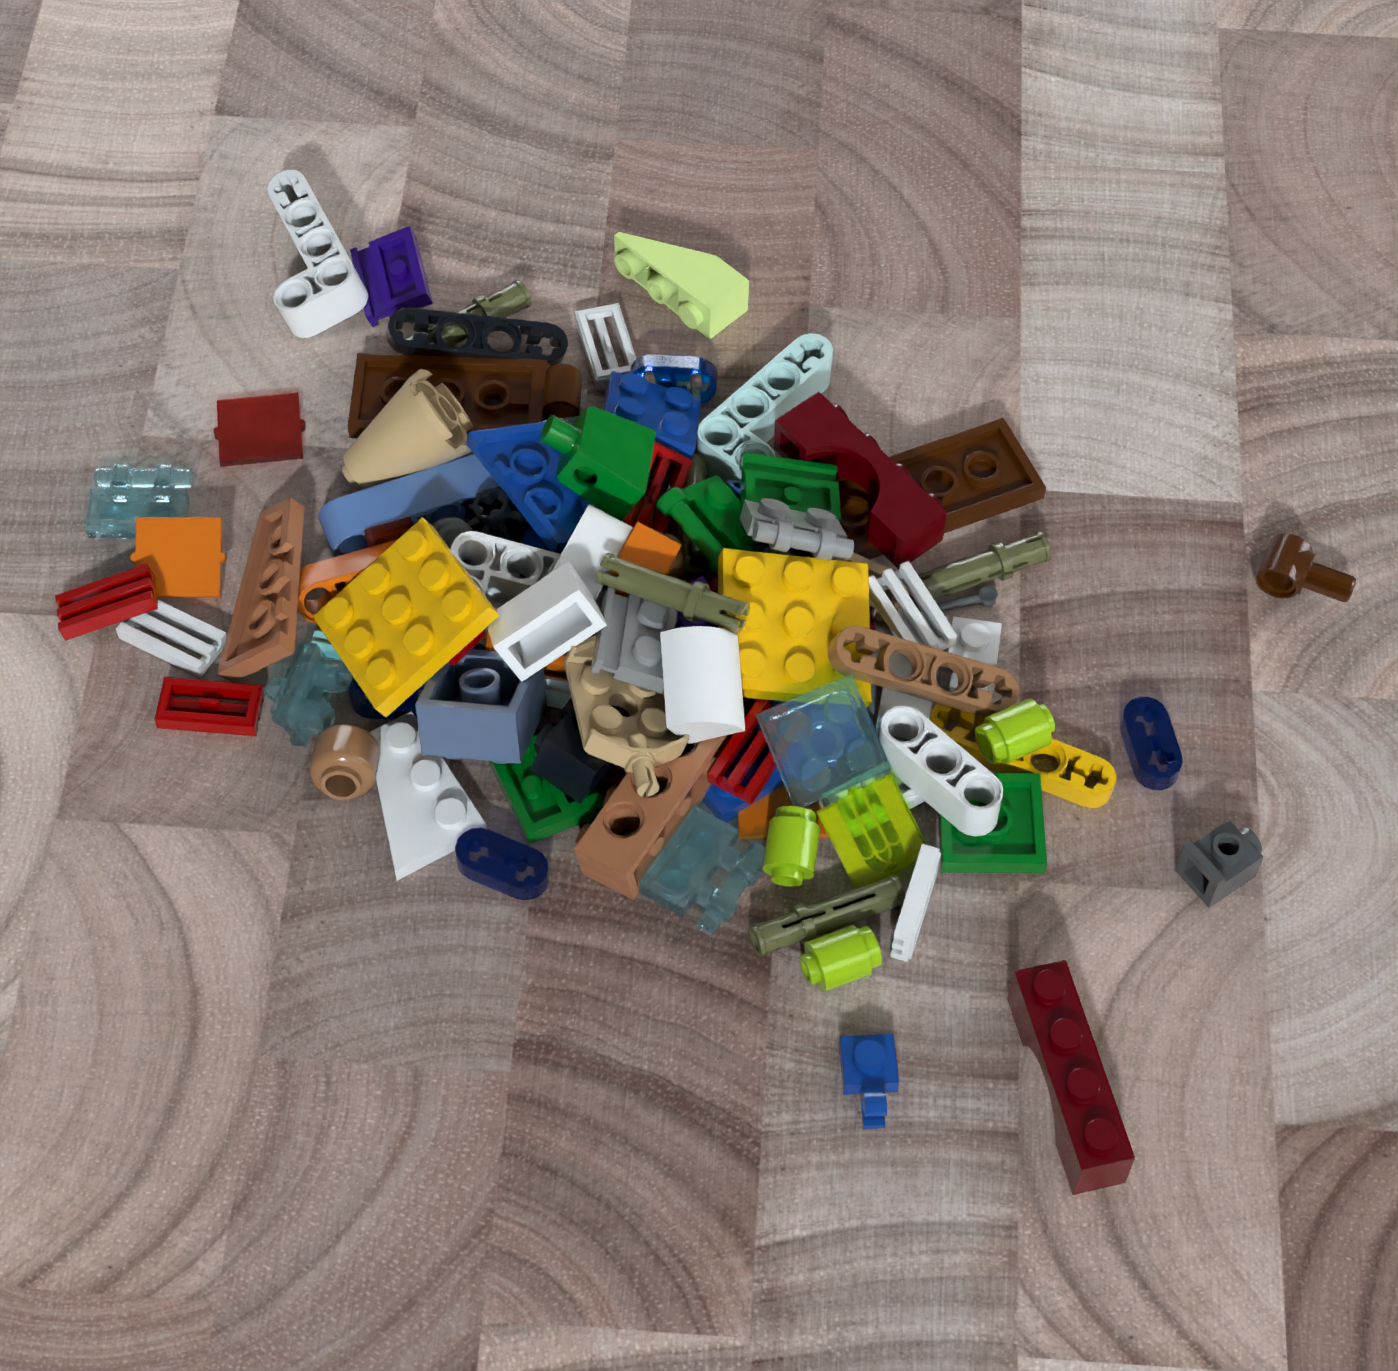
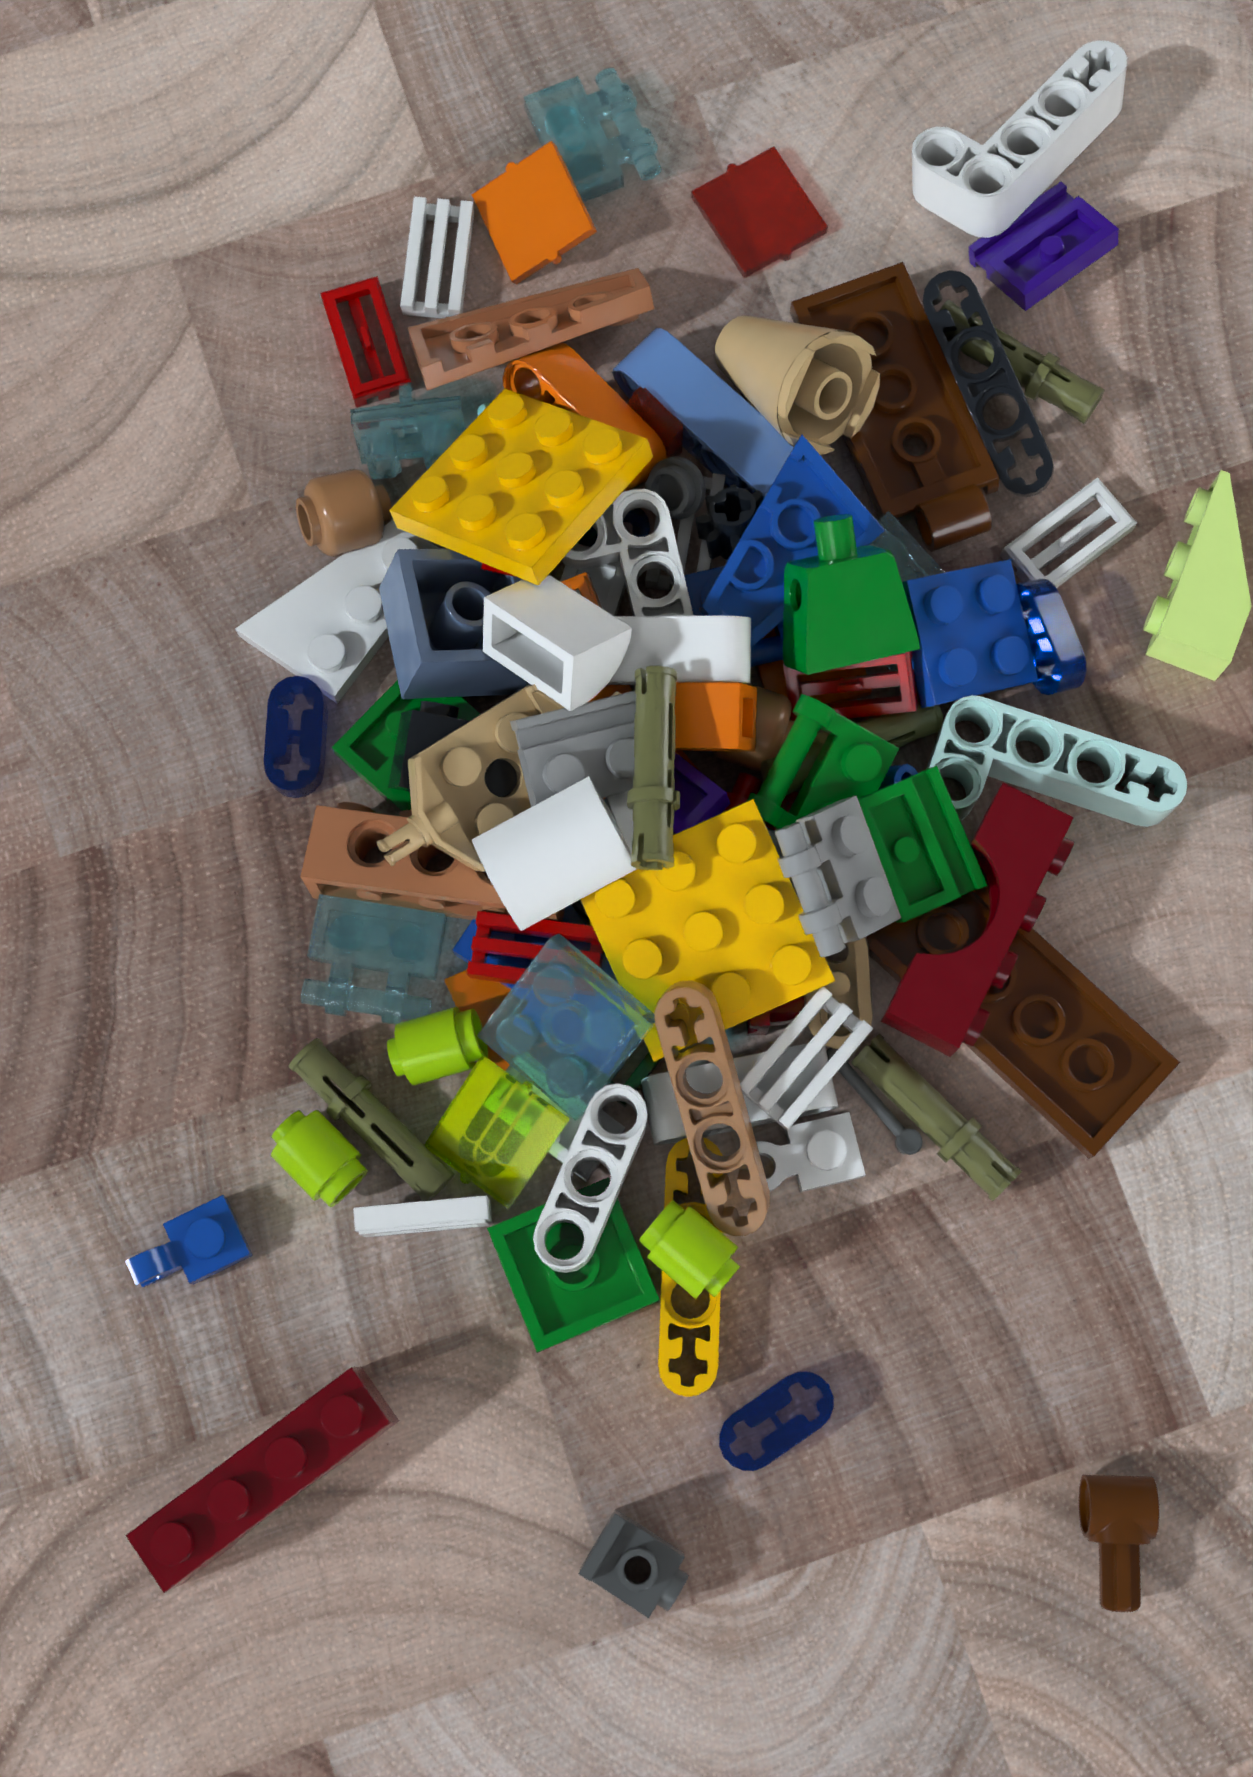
camera: 70 degrees right, 20 degrees up
red tile [55,564,158,641] -> none

